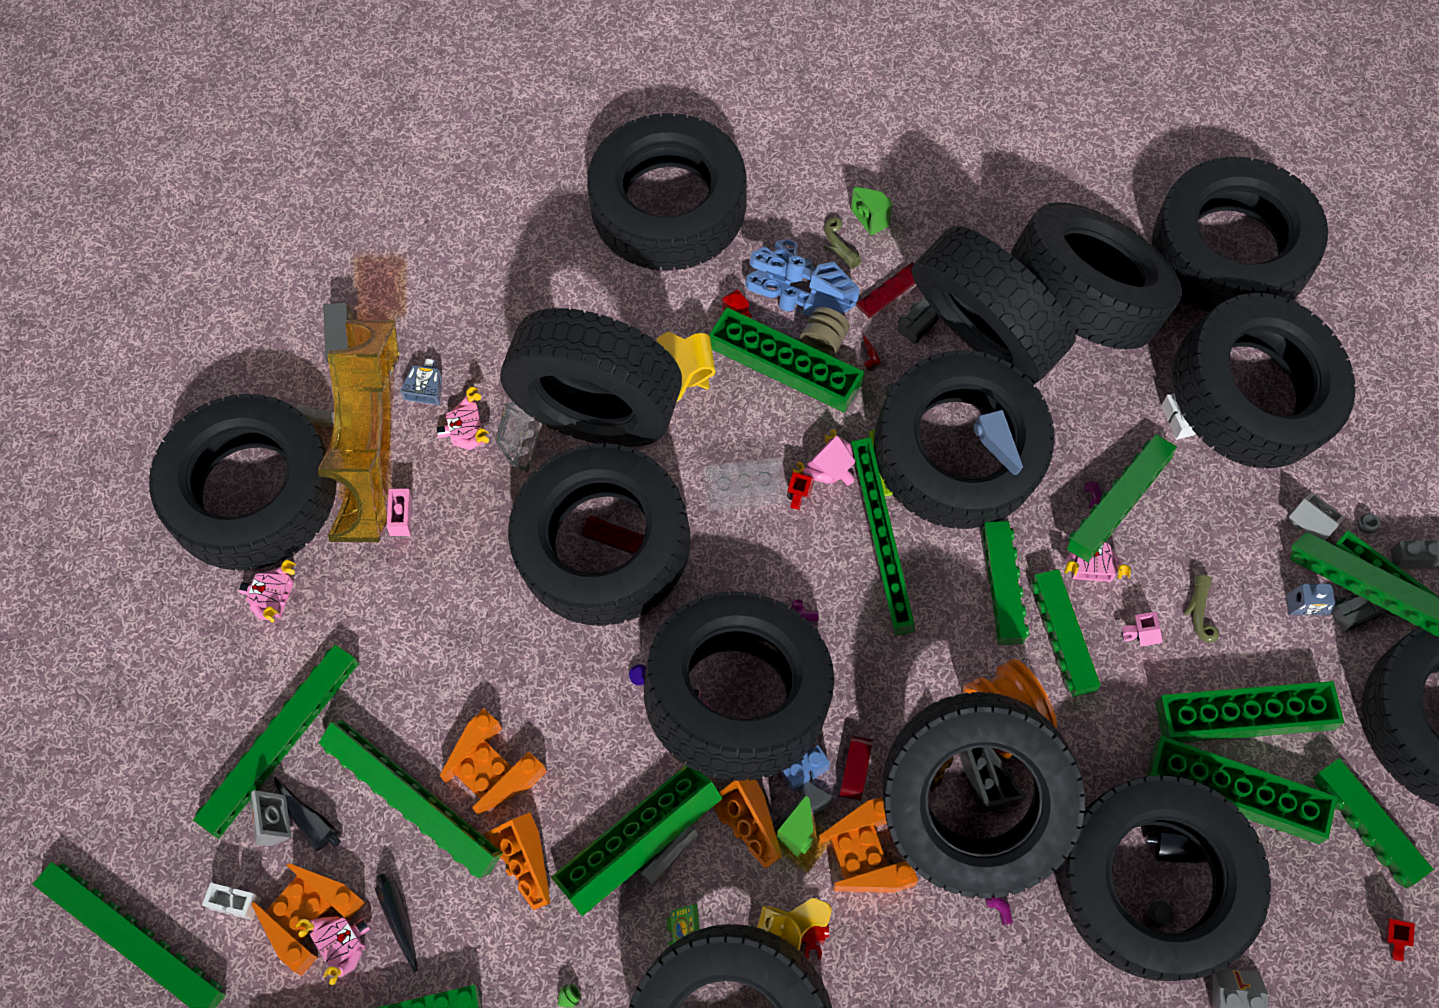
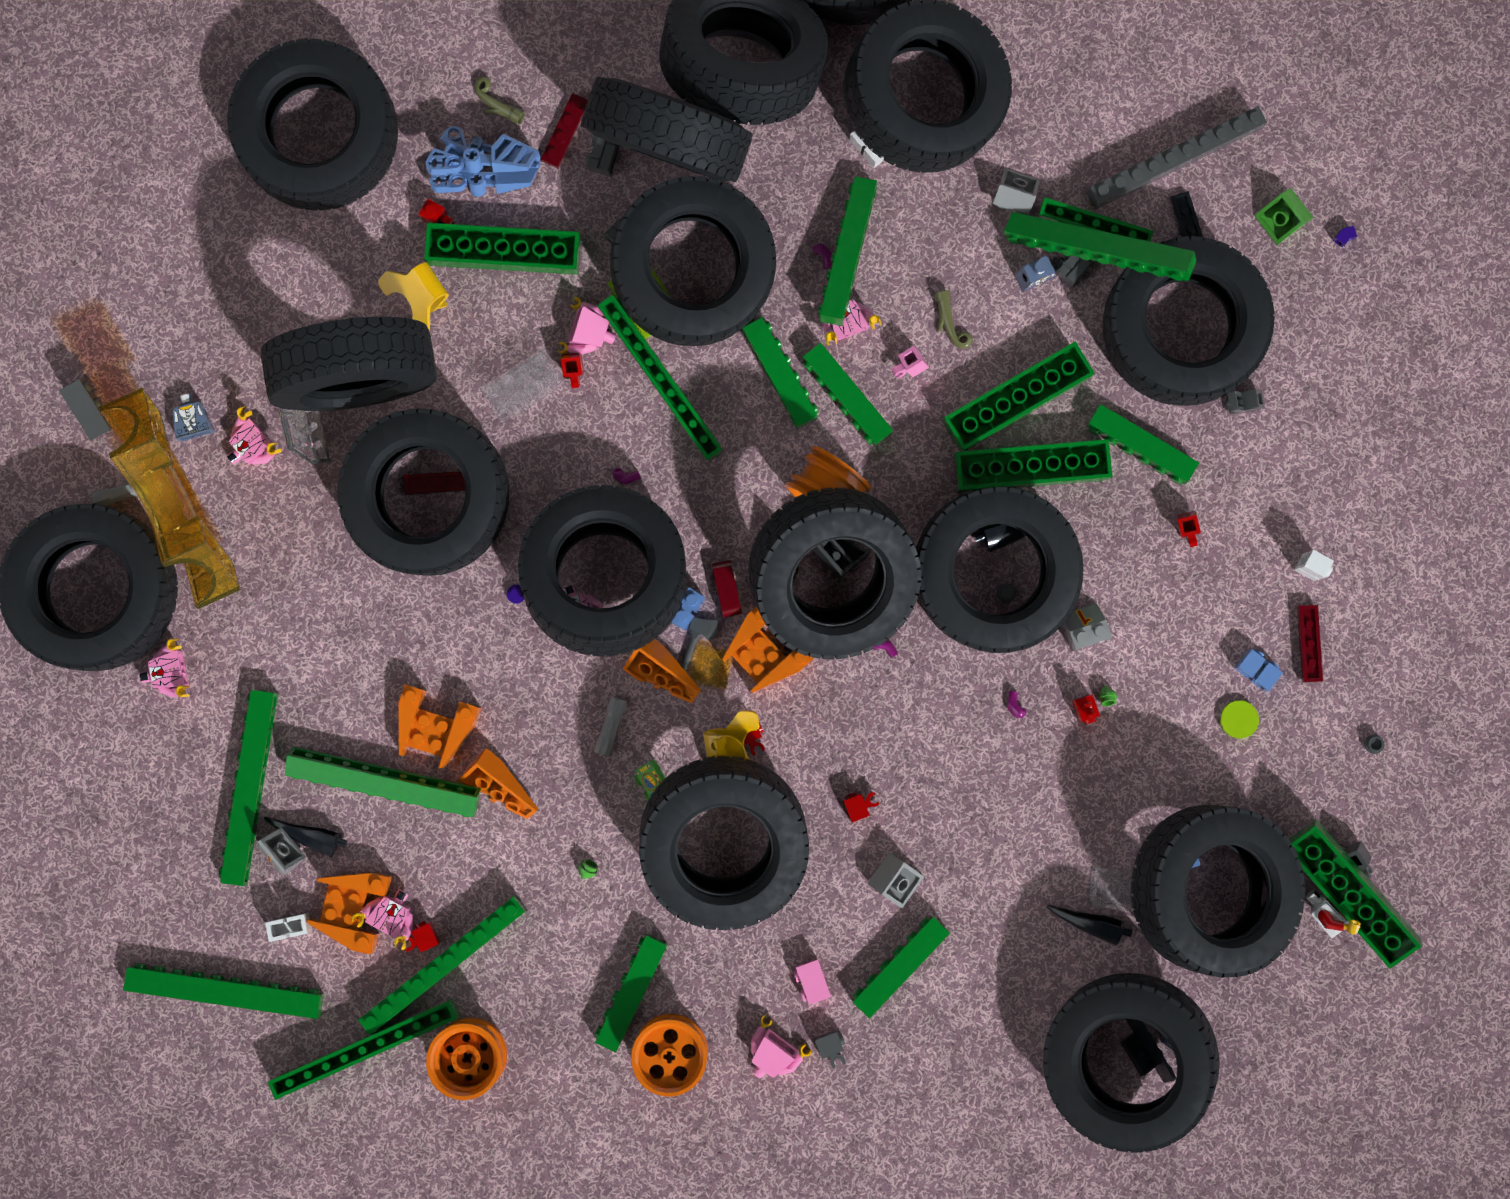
camera: 30 degrees left, 20 degrees up
black piece [375,874,418,972] -> none
bright pink brick [387,489,412,536] -> none
green brick [551,765,722,917] -> none
bright green slope [777,796,814,857] -> none
dark tan wheel [800,307,850,357] -> none
bright green slope [851,187,893,236] -> none
red bar [863,336,880,370] -> none
sand blue slope [974,410,1023,475] -> none
dark grey plate [1358,514,1380,534] -> none
none -> red brick [405,921,441,953]

